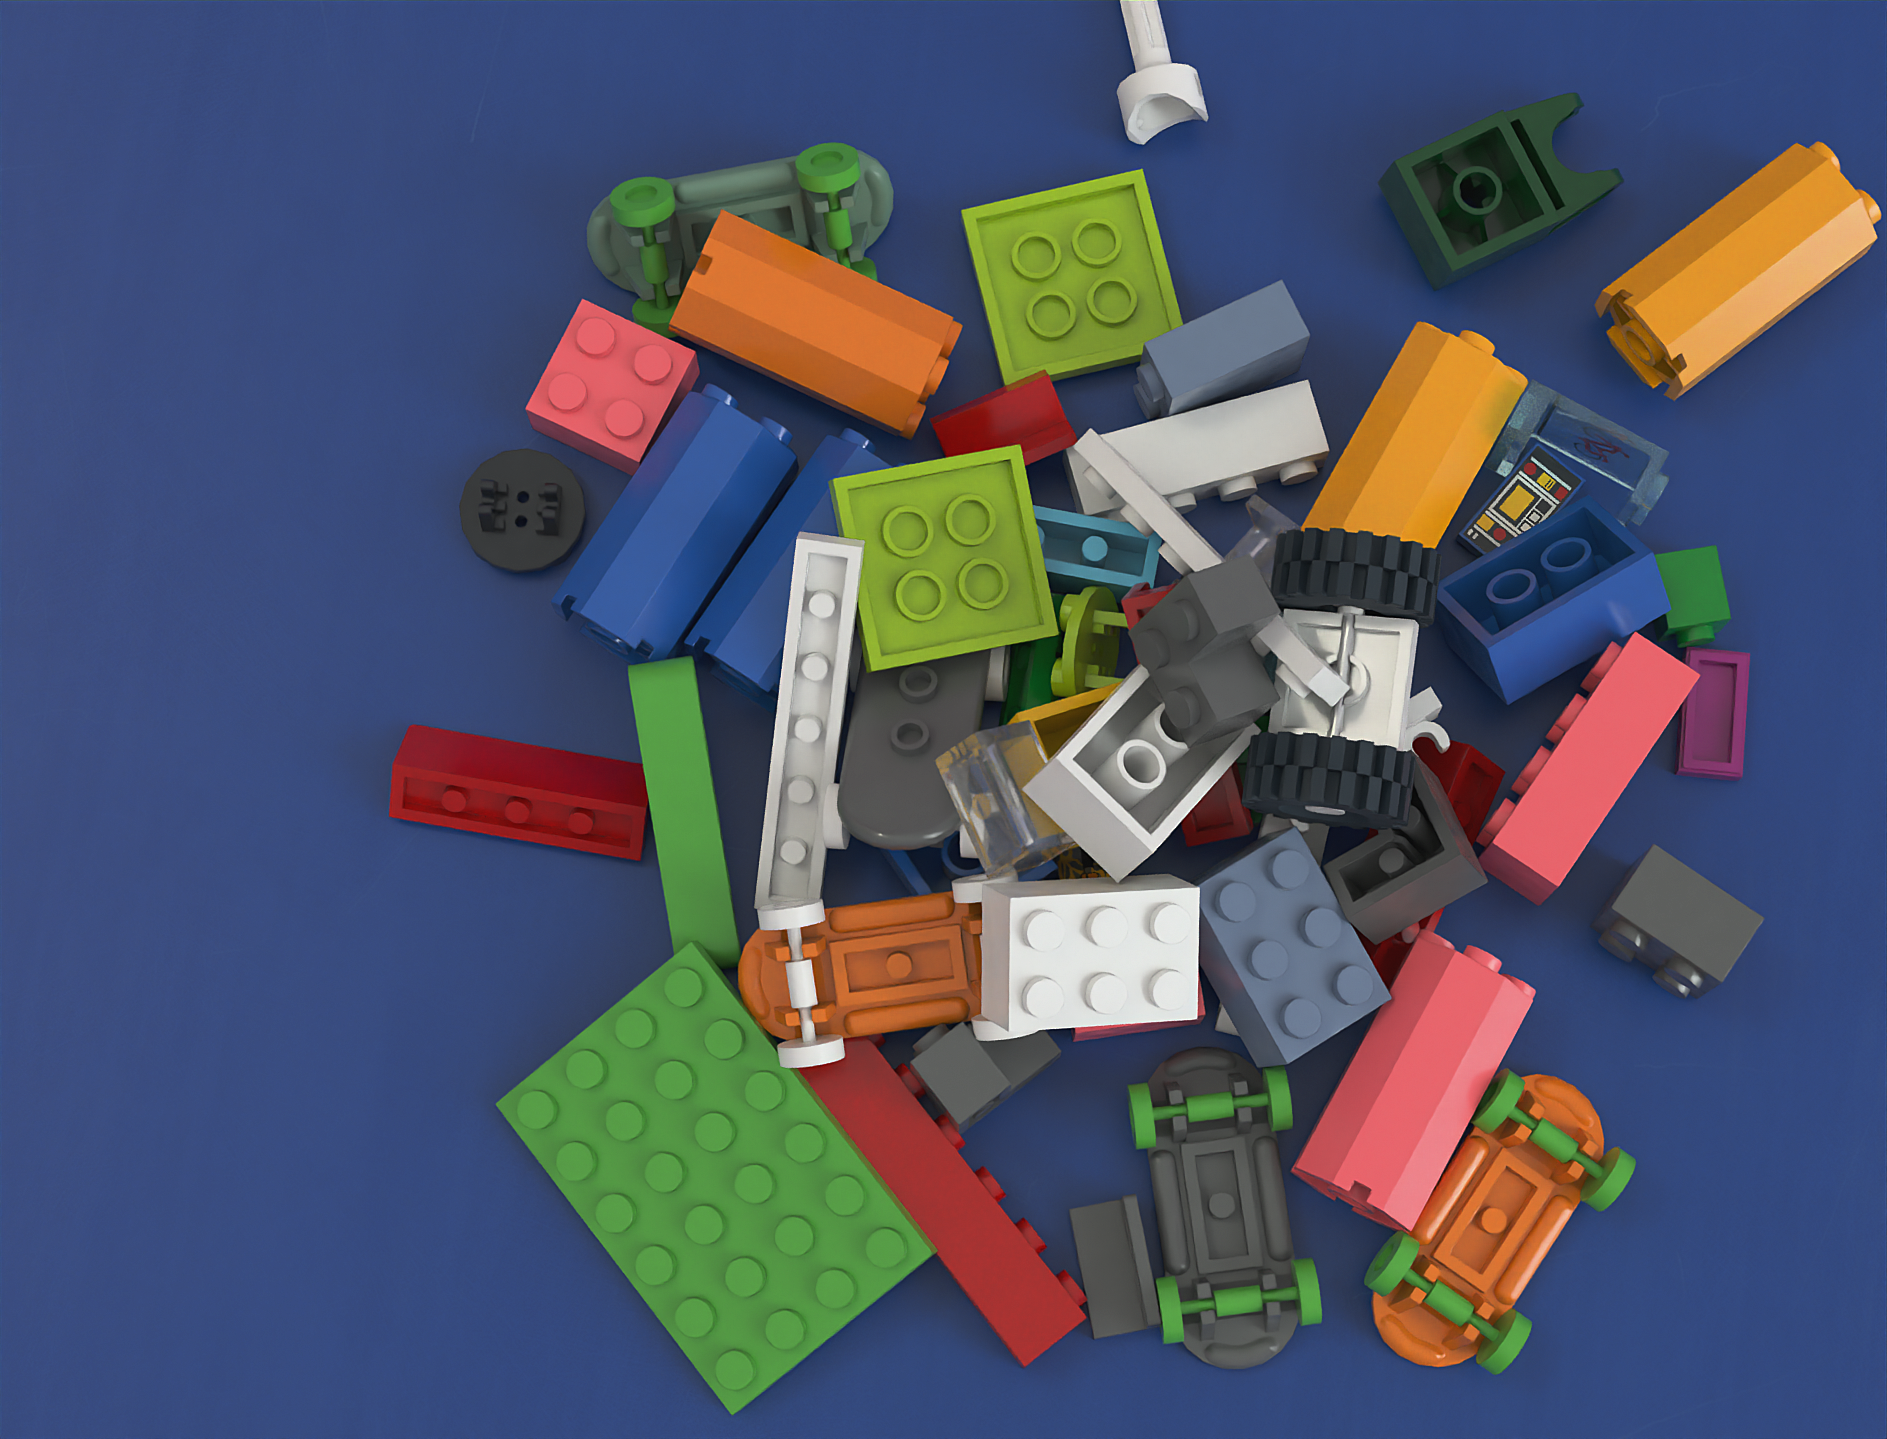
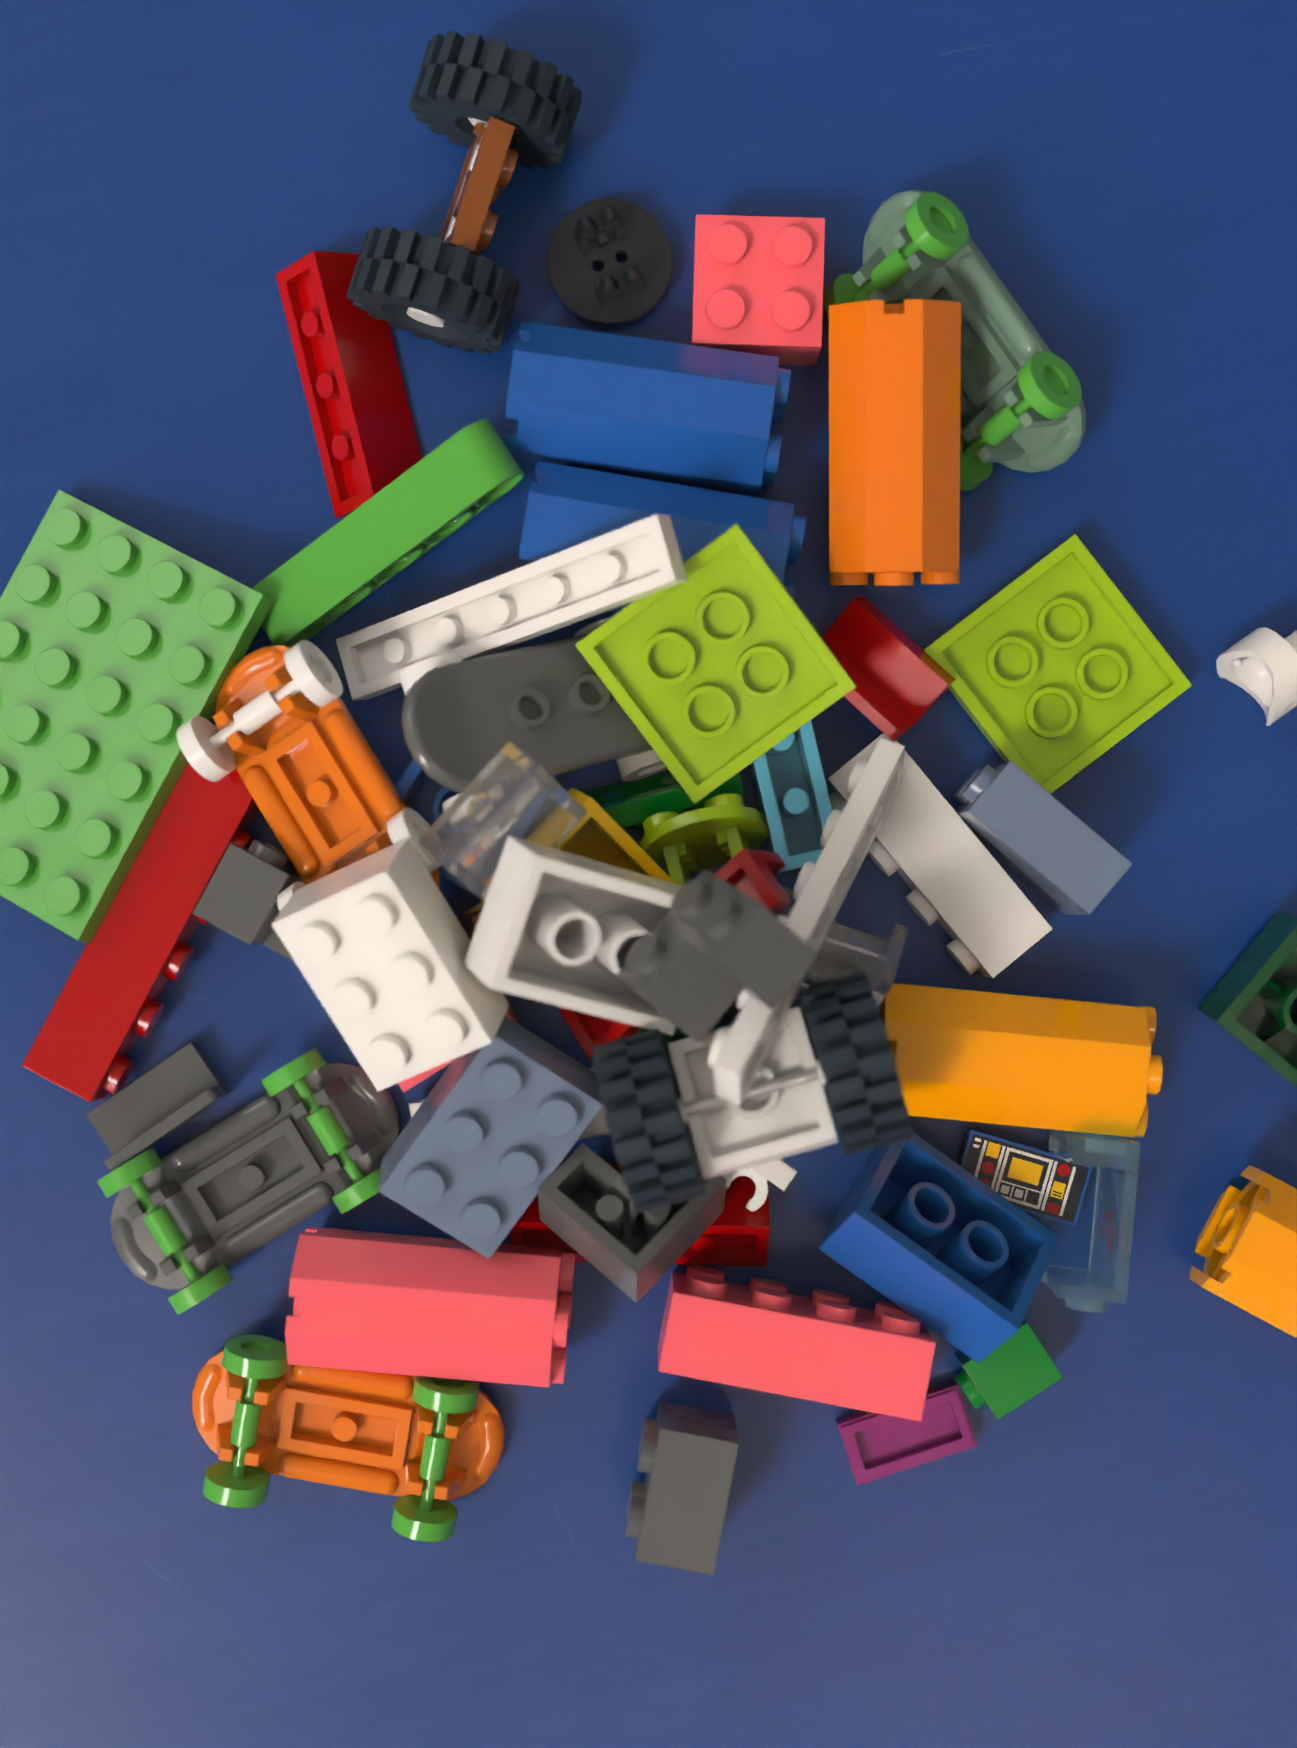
camera: 70 degrees right, 10 degrees up
none -> black plate [347,31,583,354]

